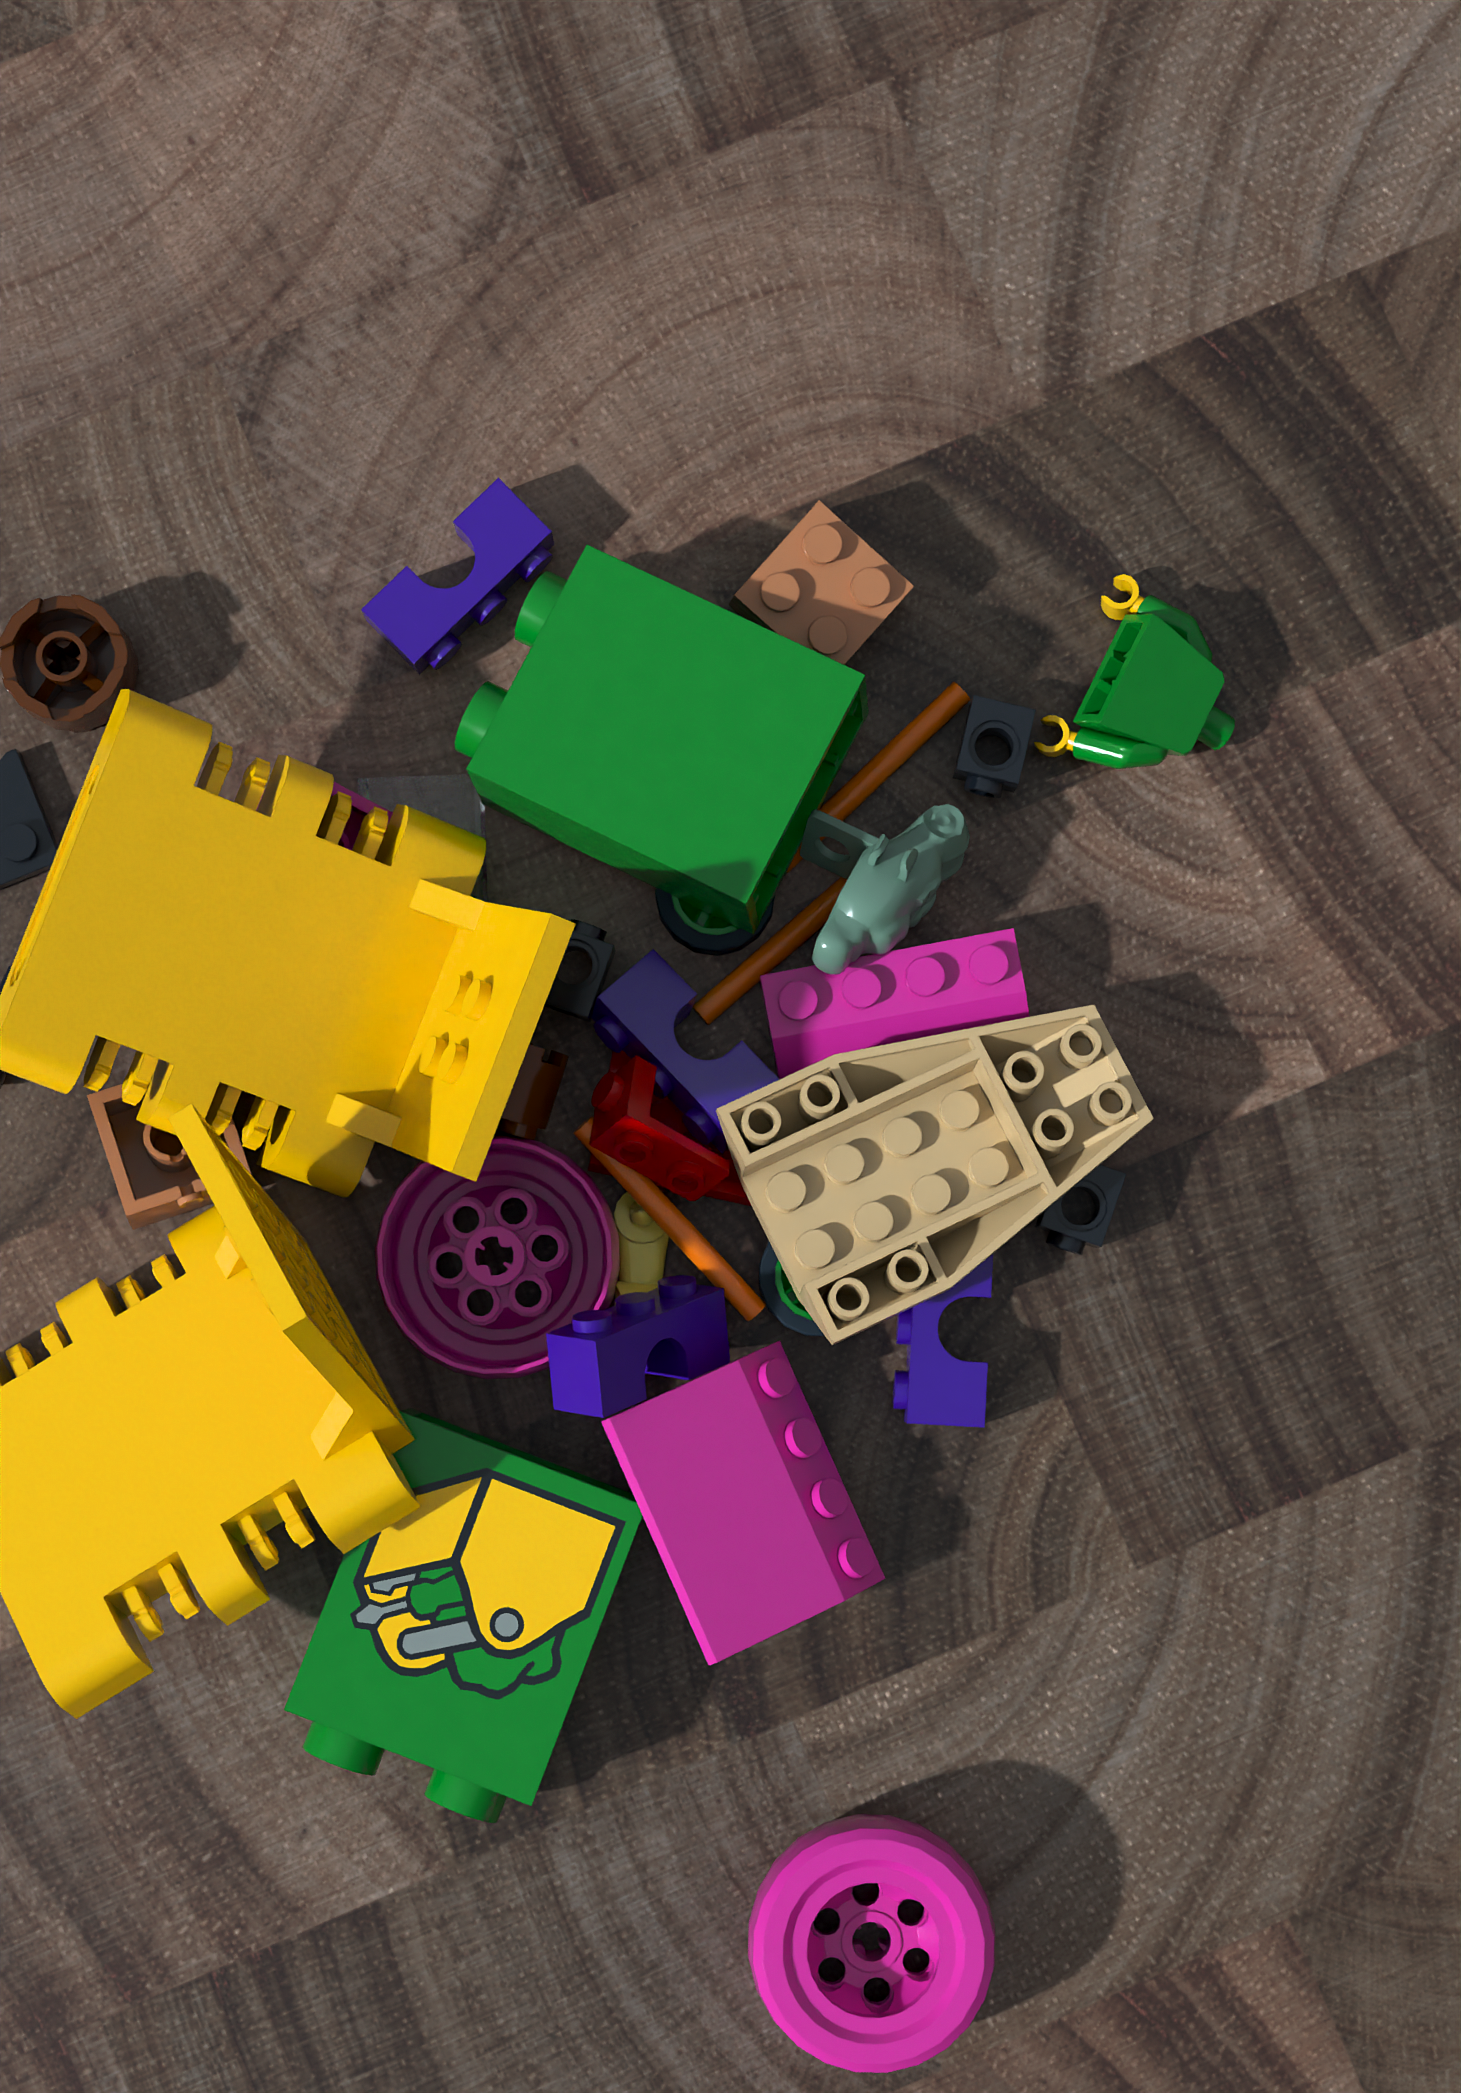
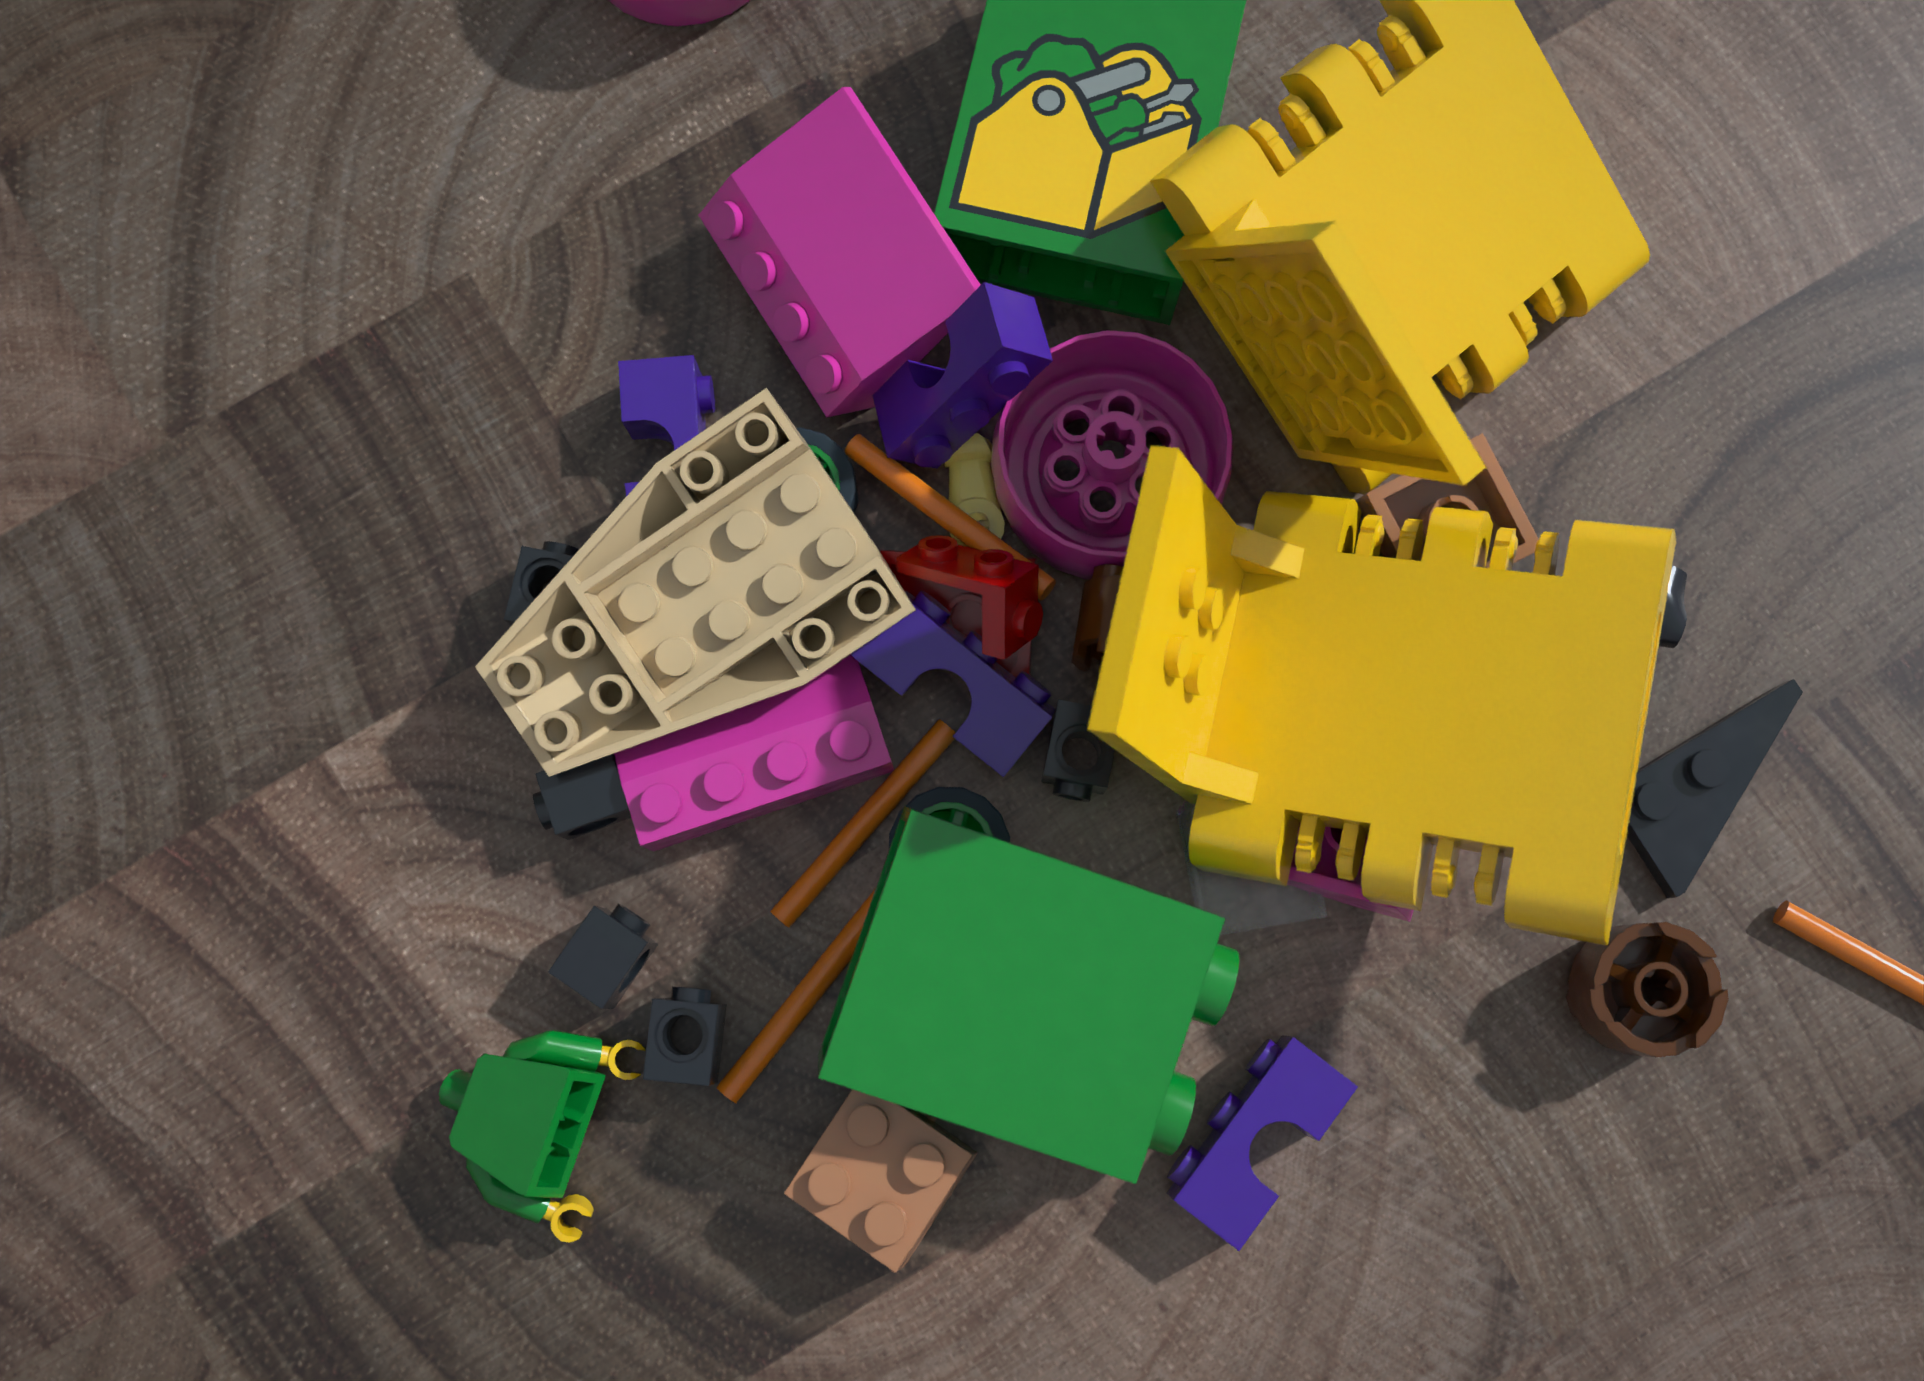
camera: 175 degrees right, 5 degrees down
sand green piece [800,804,970,975] -> none
none -> black brick [533,754,632,840]
none -> black brick [548,903,658,1009]

